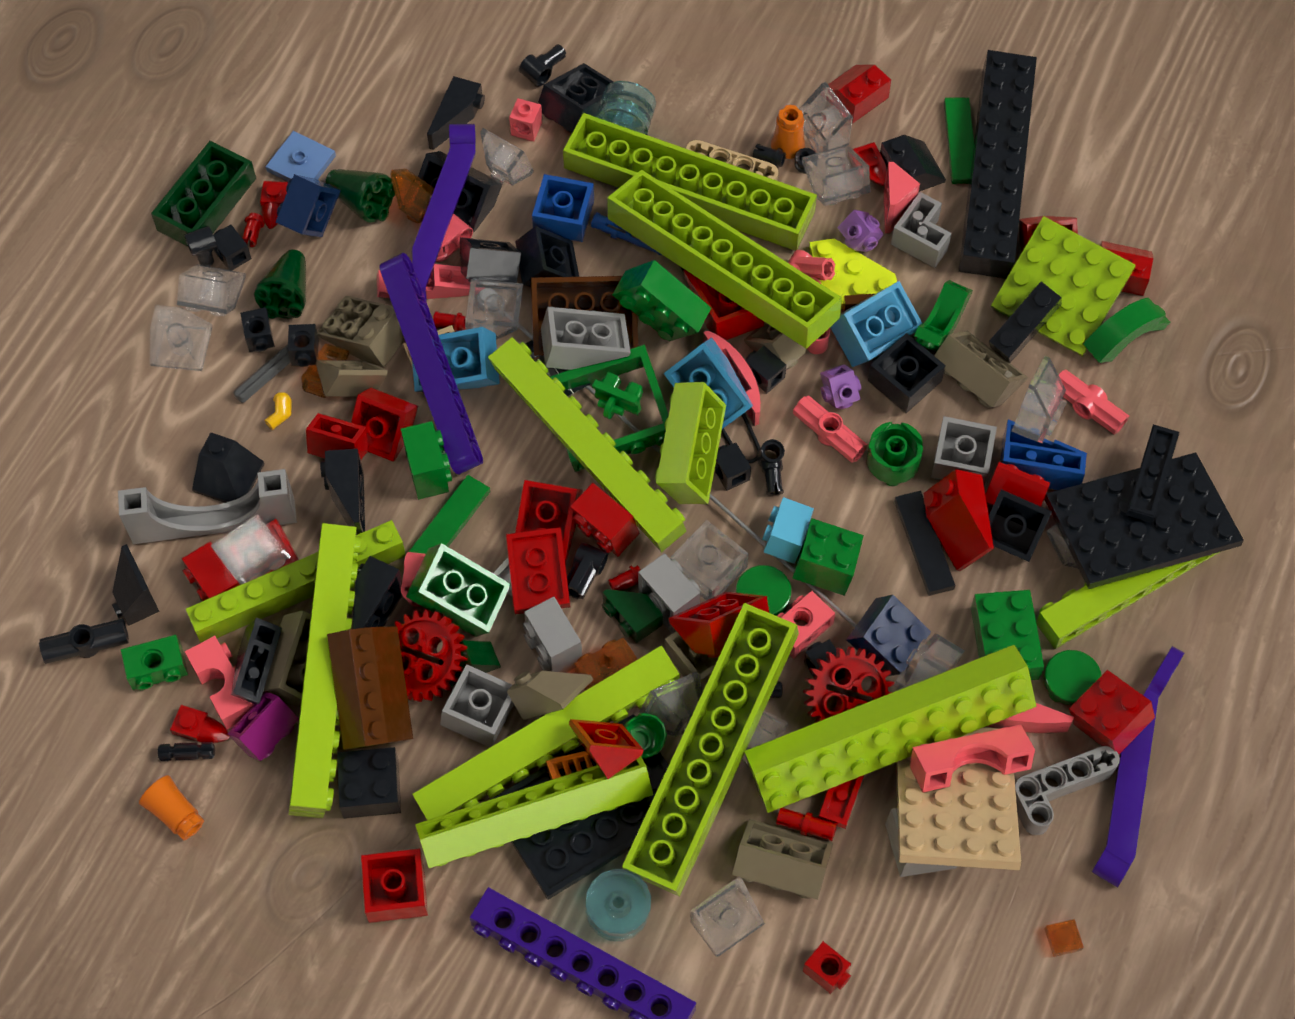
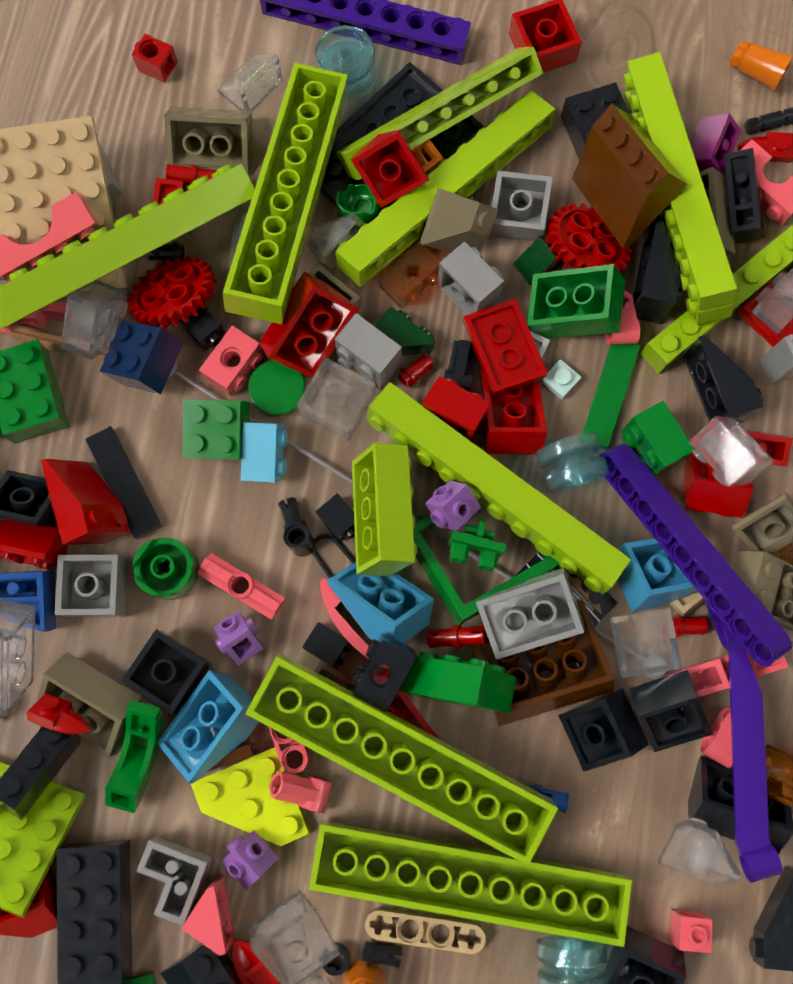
camera: 165 degrees right, 15 degrees up
blue brick [532,174,594,242] -> none
none -> red plate [27,693,90,734]
none -> black brick [350,633,416,712]
none -> medium lavender brick [425,481,481,531]
none -> red pin [427,625,489,649]
none -> clear light blue wheel [536,432,610,493]
none -> light aqua plate [541,359,581,400]
none -> clear brick [689,416,774,487]

